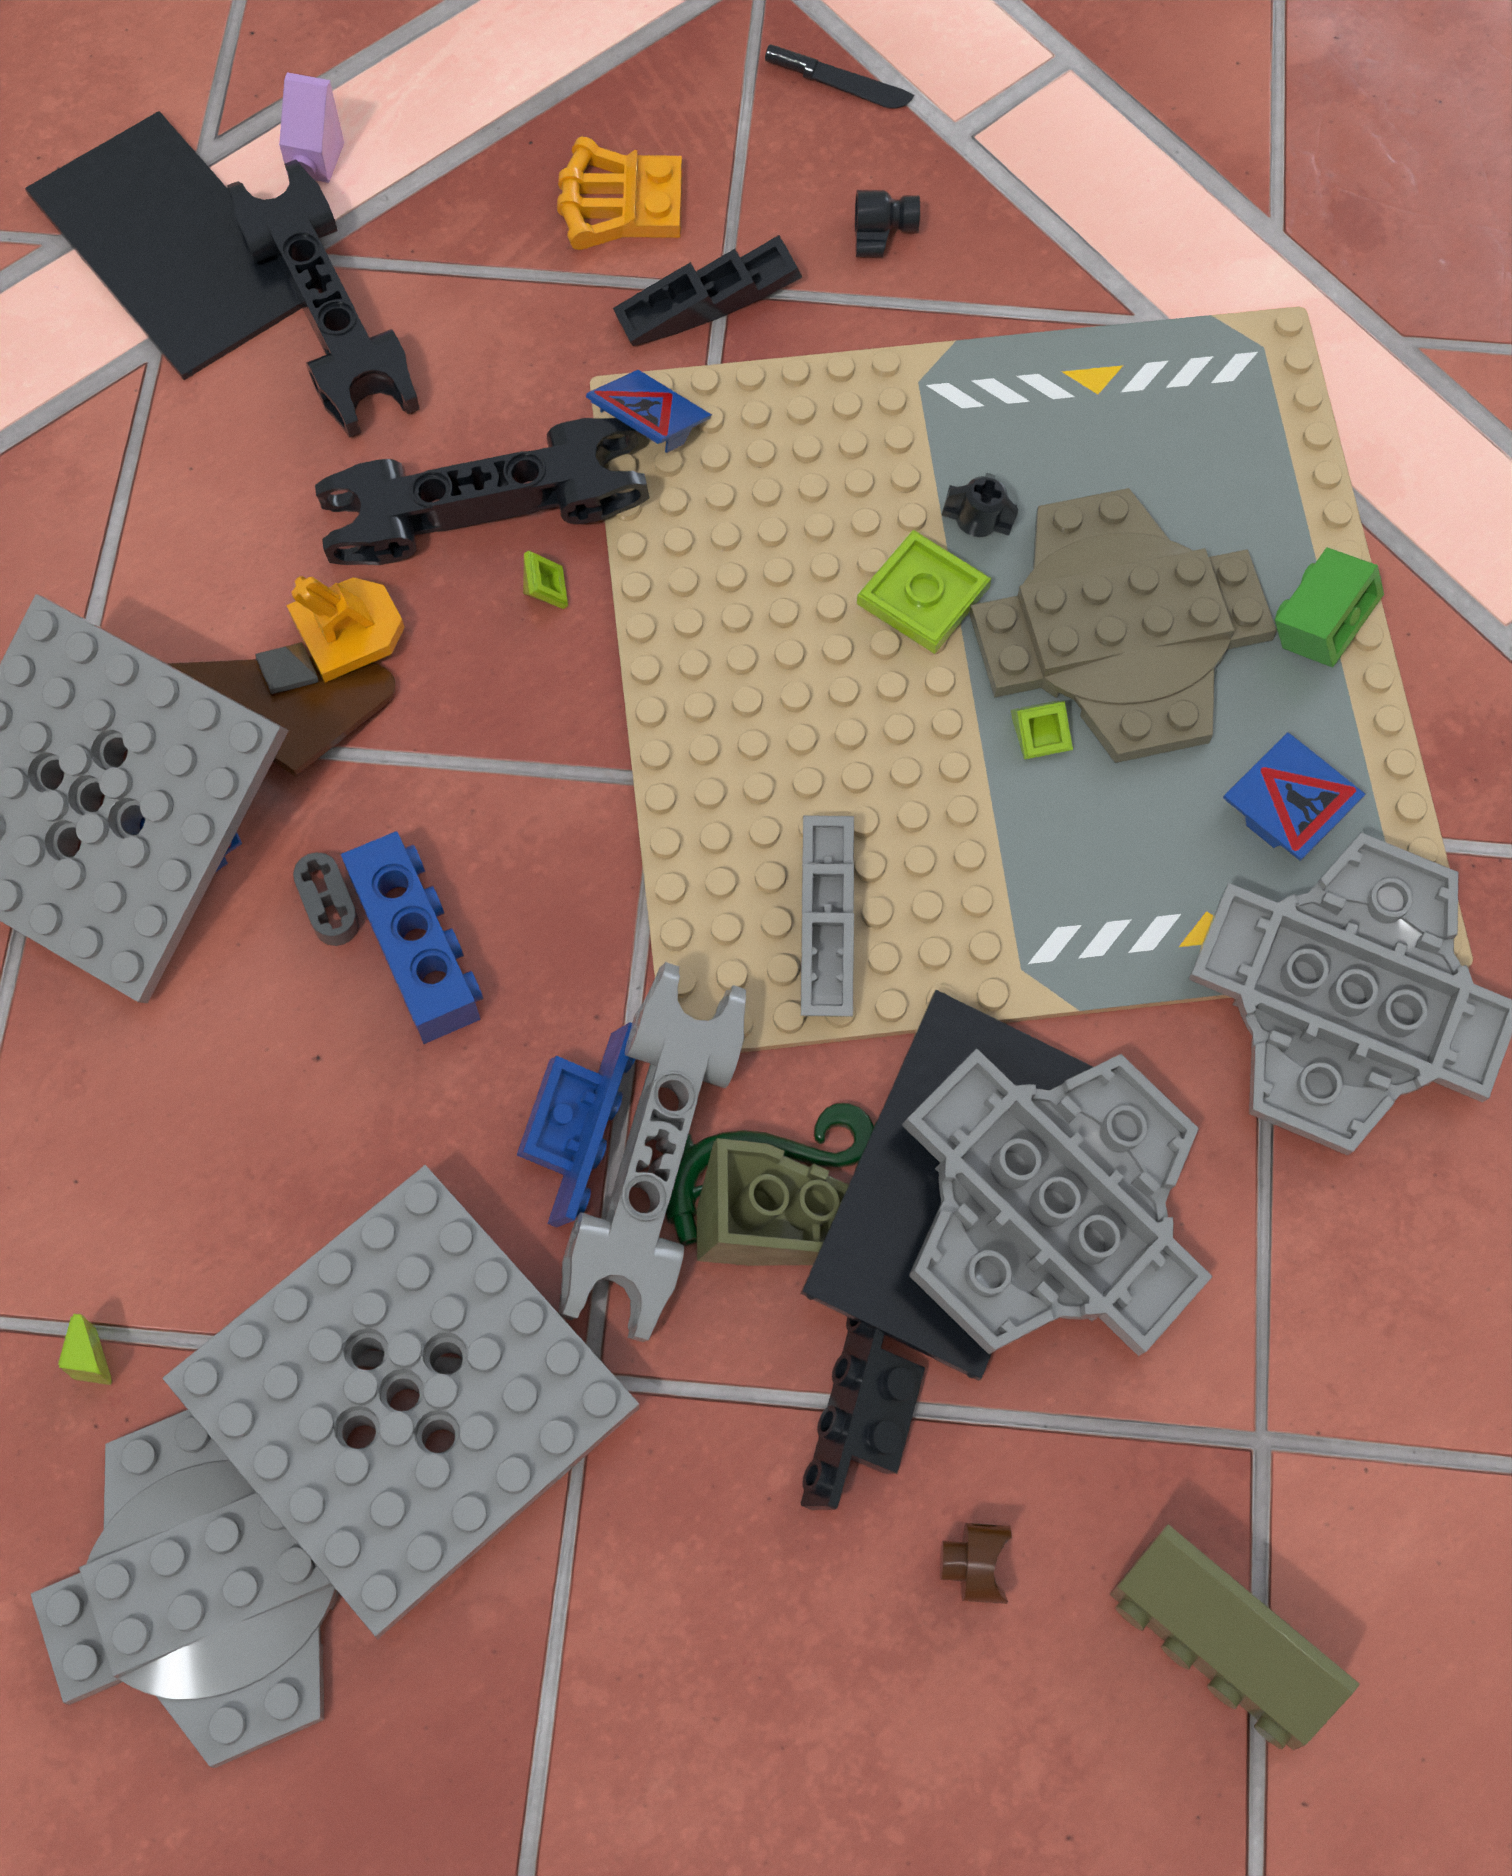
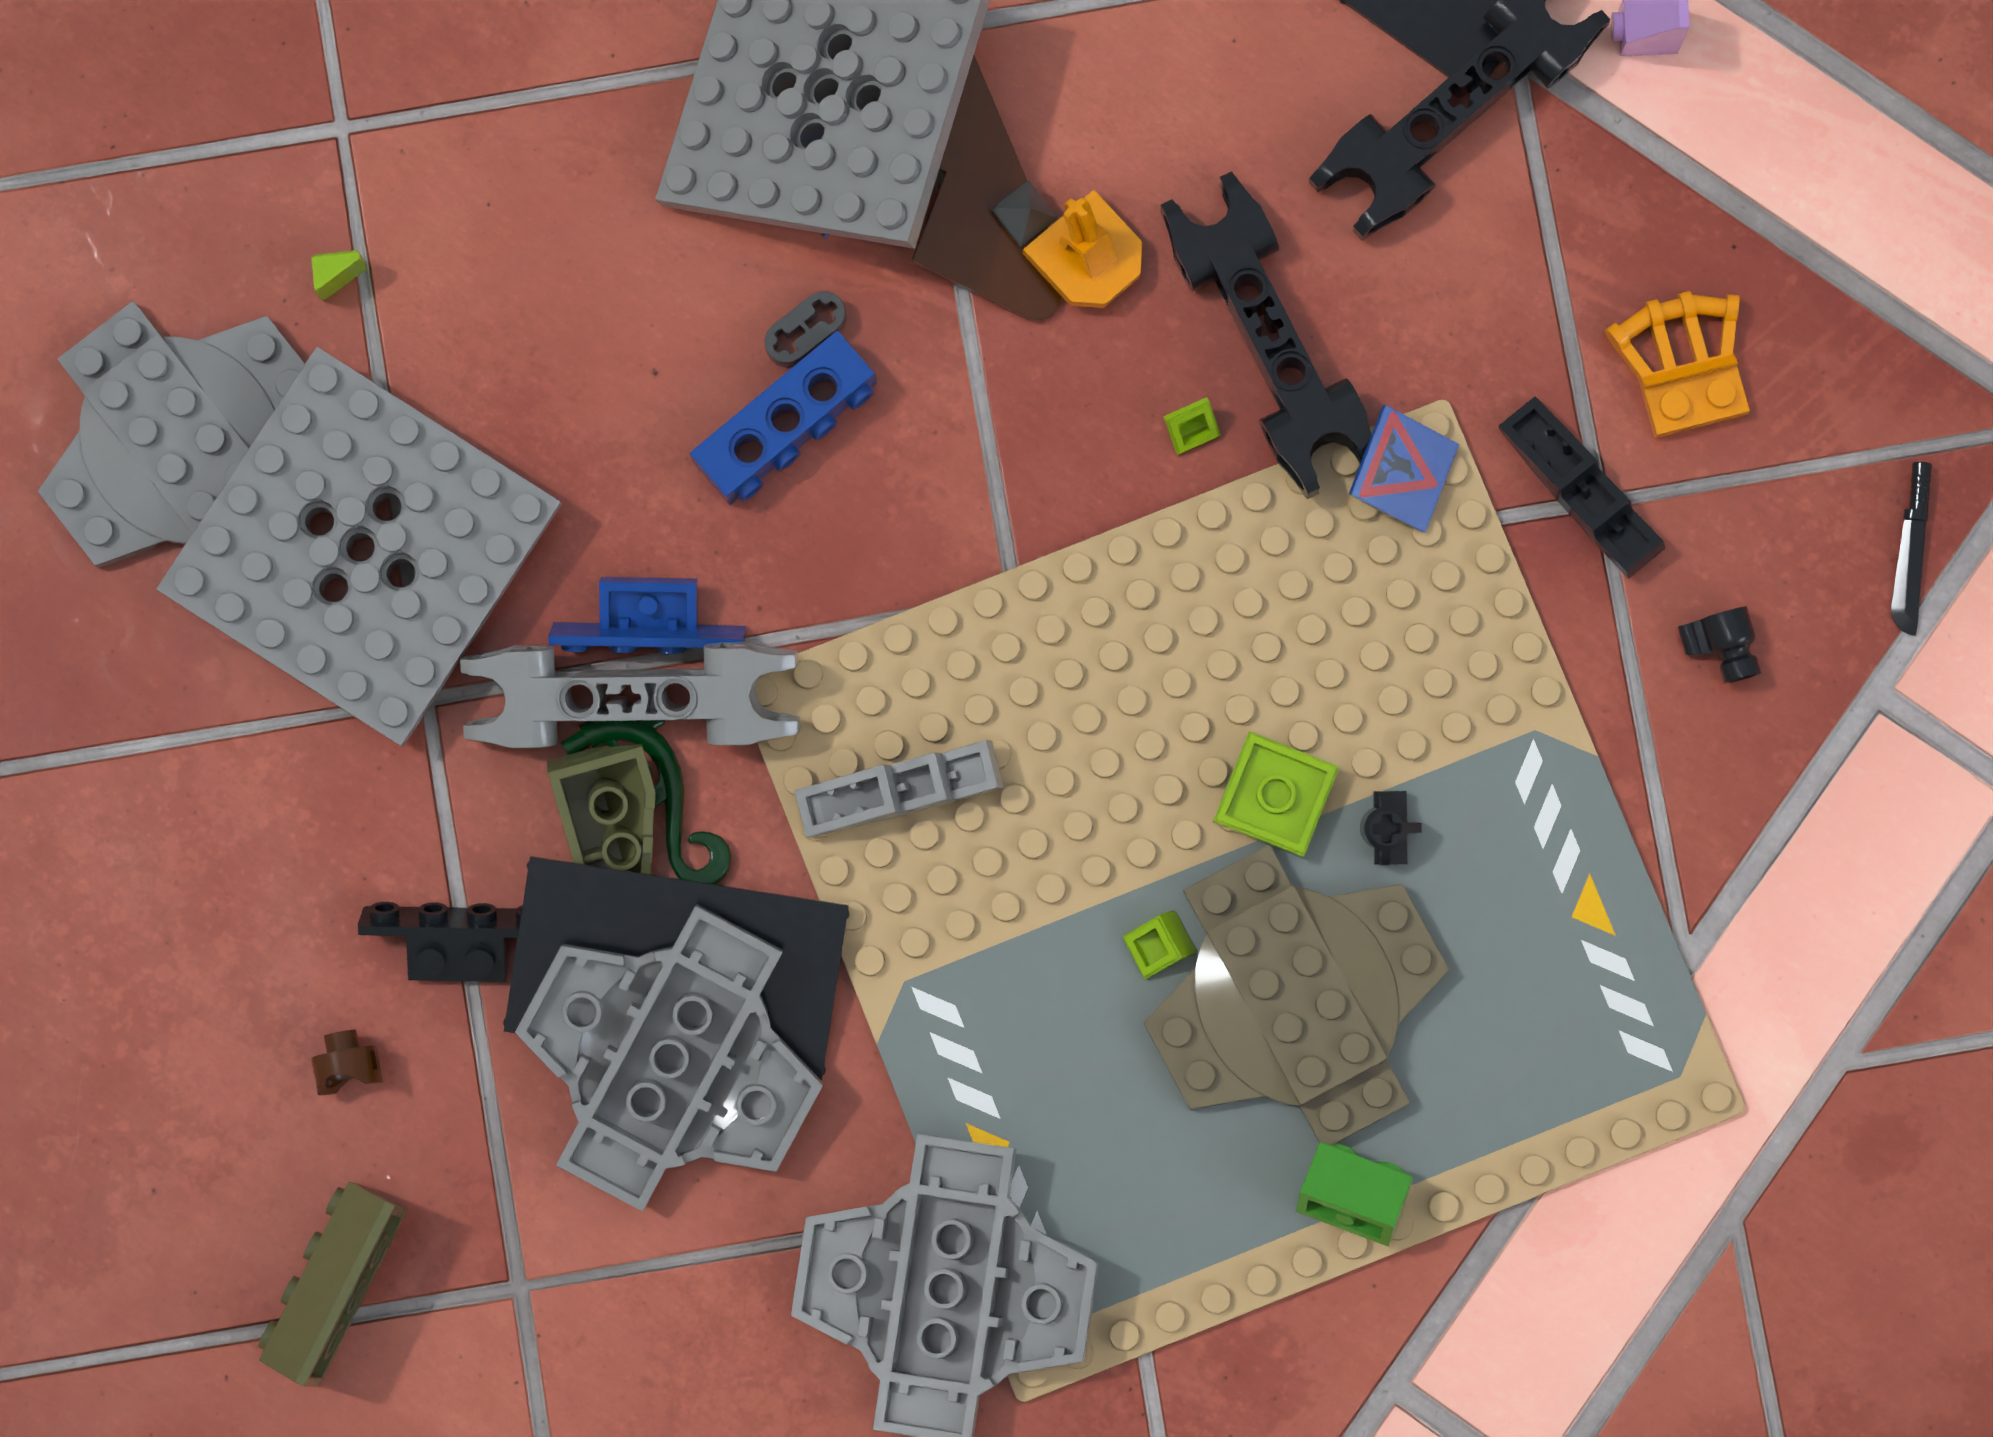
camera: 80 degrees right, 15 degrees up
blue piece [1223,732,1365,861] -> none

